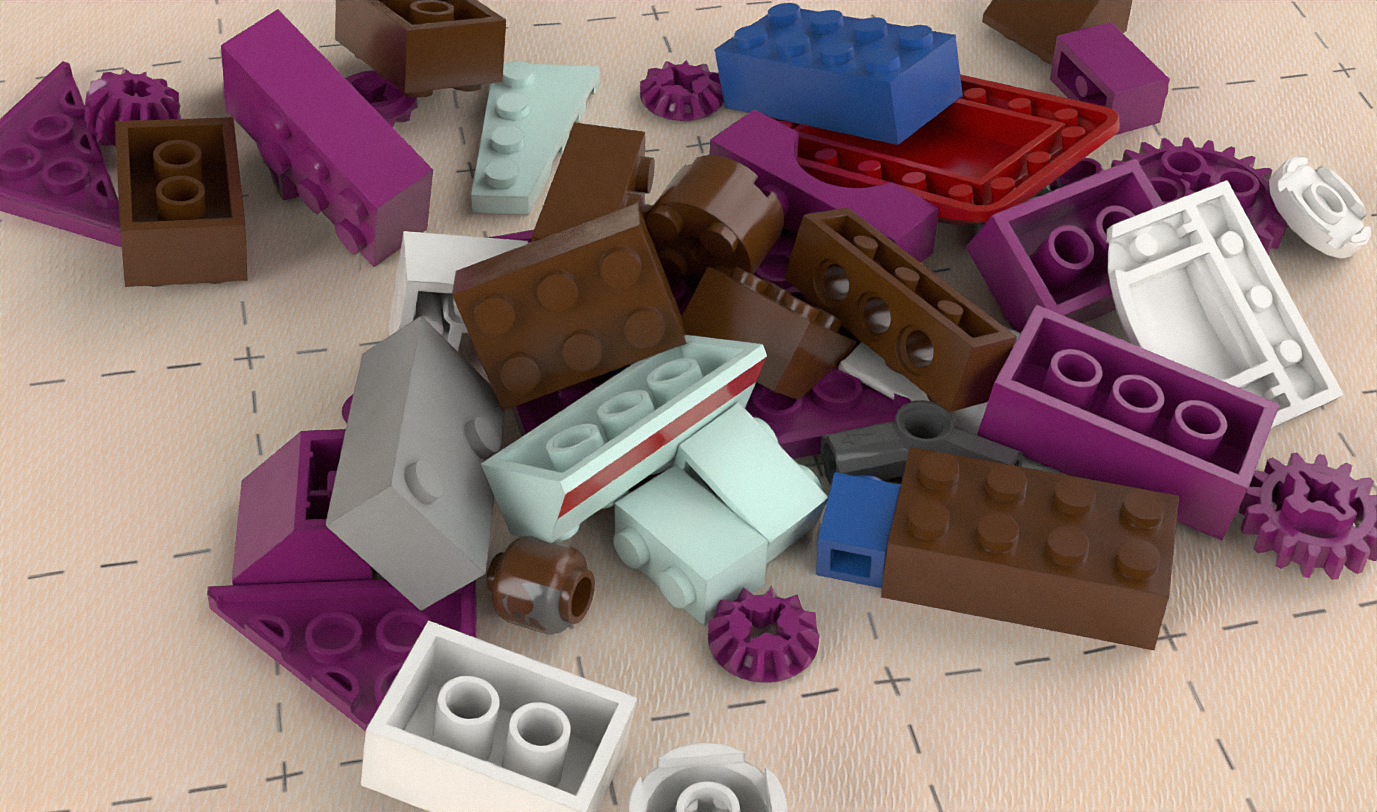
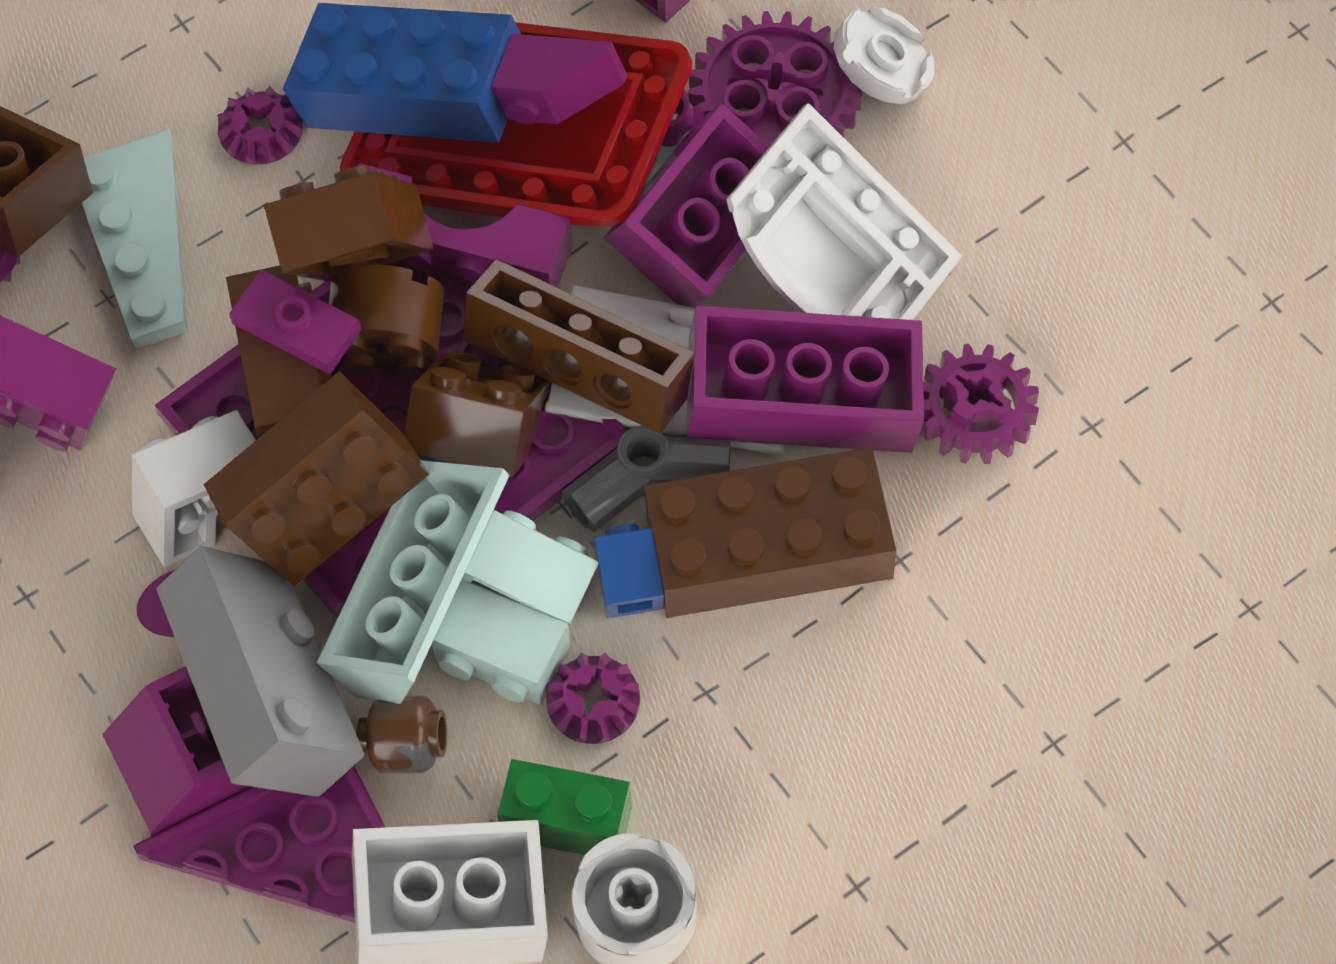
camera: 20 degrees left, 20 degrees up
none -> magenta plate [229,270,362,375]
none -> reddish brown brick [263,165,434,282]
none -> magenta slope [491,34,627,125]
none -> green brick [497,759,632,855]

